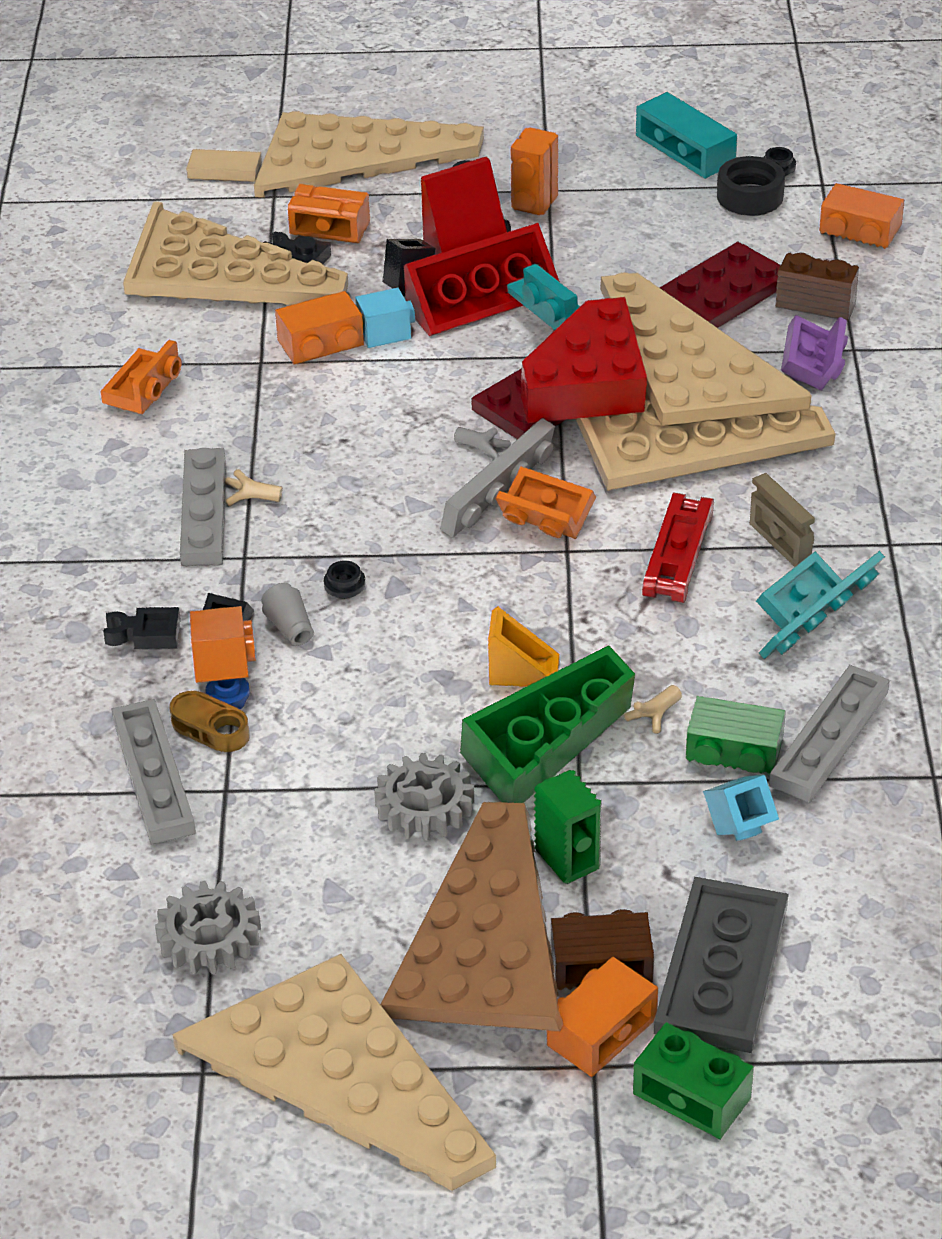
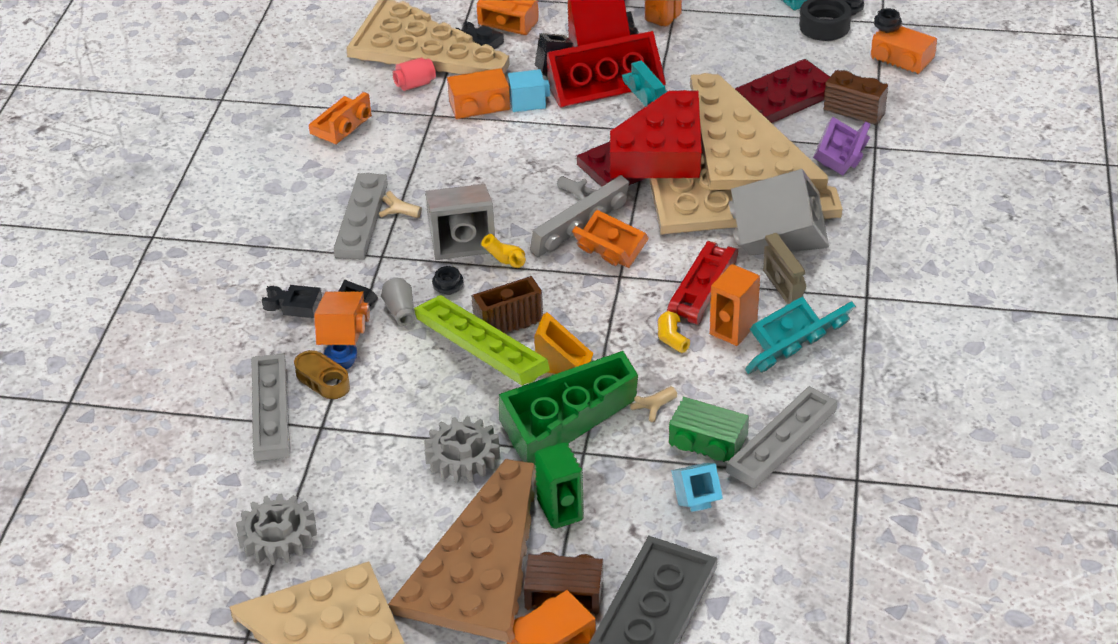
camera: 10 degrees right, 0 degrees up
none -> coral brick [393,57,436,91]
none -> lime plate [414,295,550,386]
none -> light grey slope [425,184,495,260]
none -> reddish brown brick [471,276,543,334]
none -> yellow arm [481,234,526,268]
none -> yellow arm [657,311,690,353]
none -> orange brick [709,264,760,346]
none -> light grey slope [729,169,829,255]
none -> black plate [874,8,902,33]

